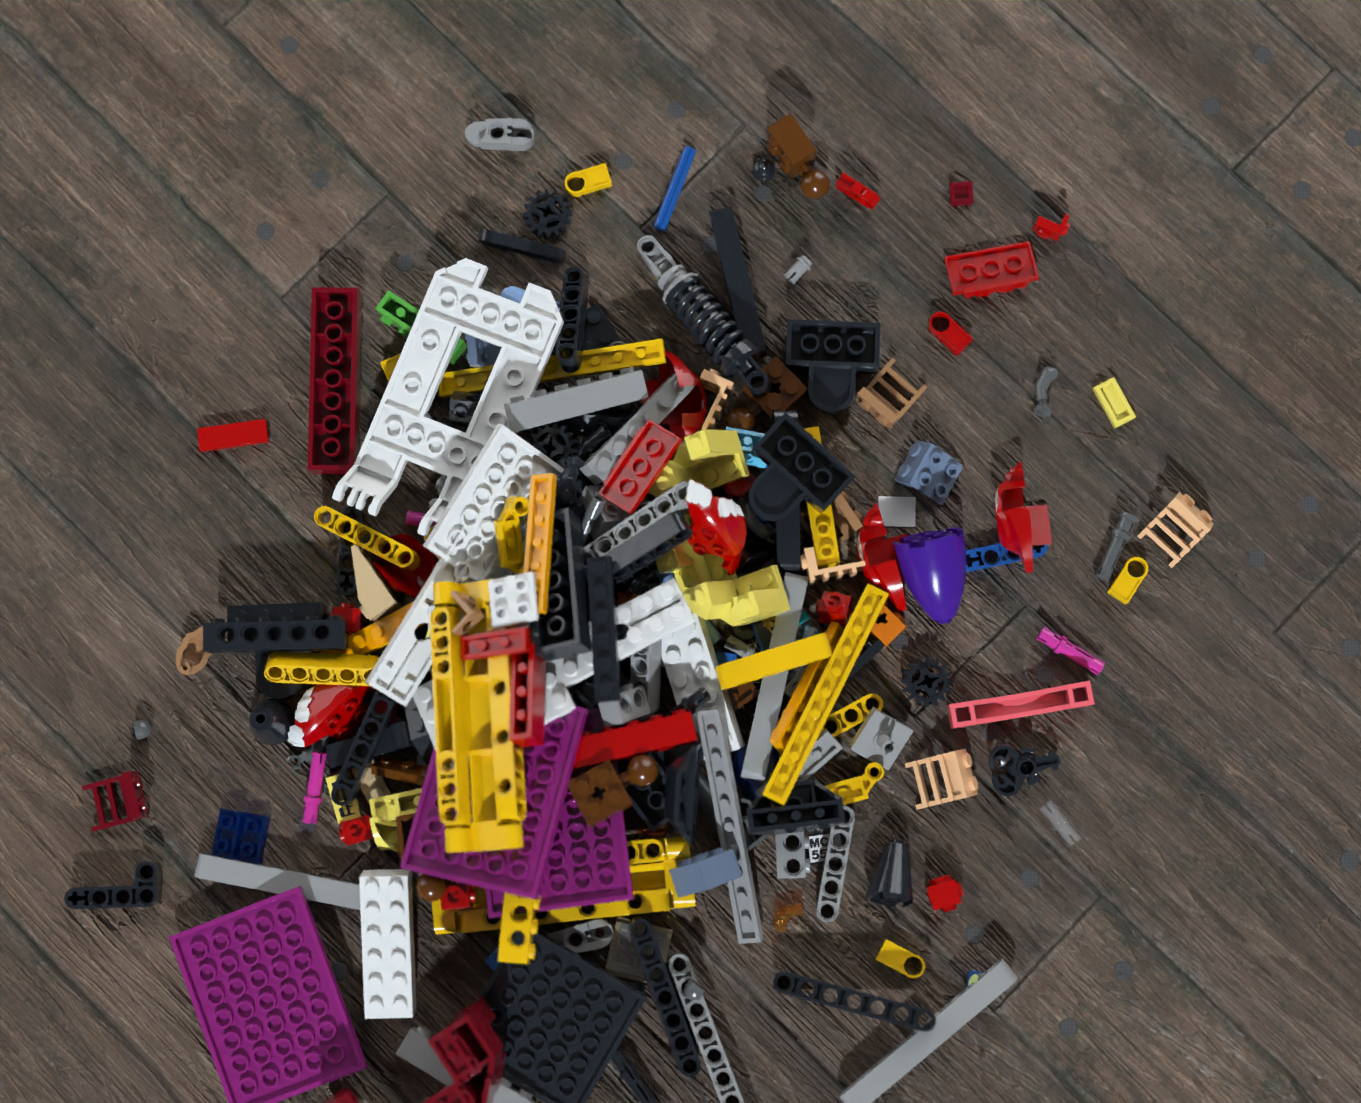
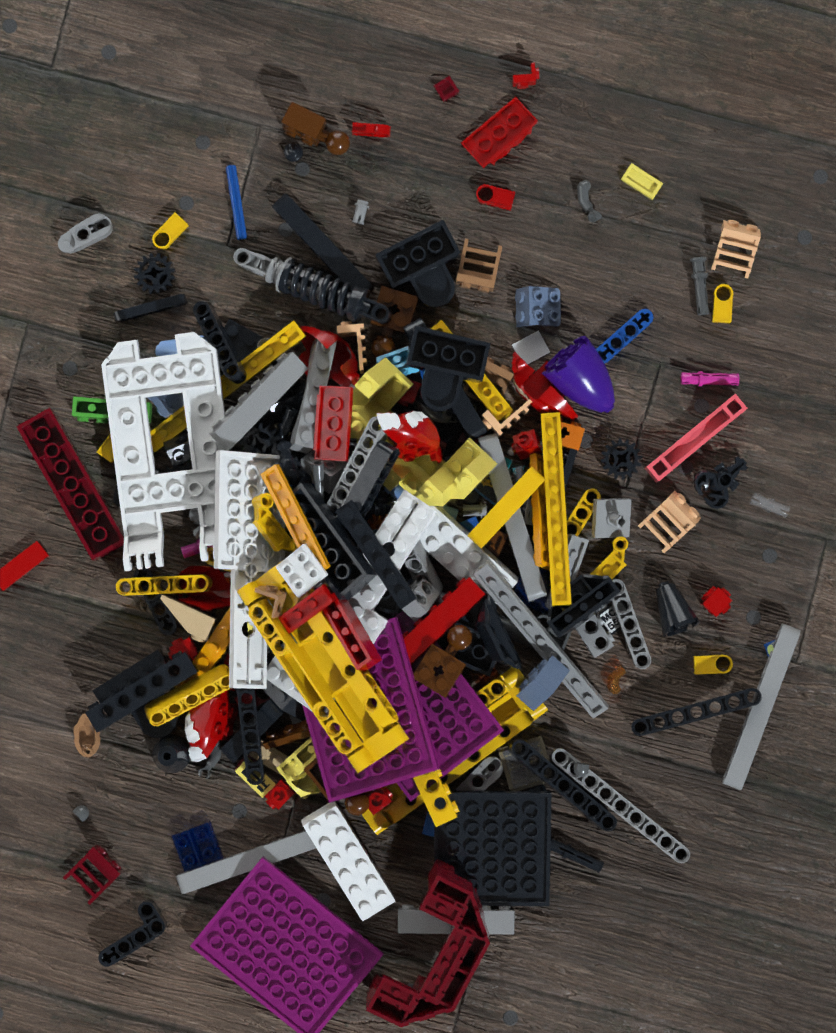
camera: 40 degrees left, 5 degrees up
dark pink pin [302,751,327,824] -> none
black axle [667,687,711,717] -> none
red animal [994,461,1052,573] -> none

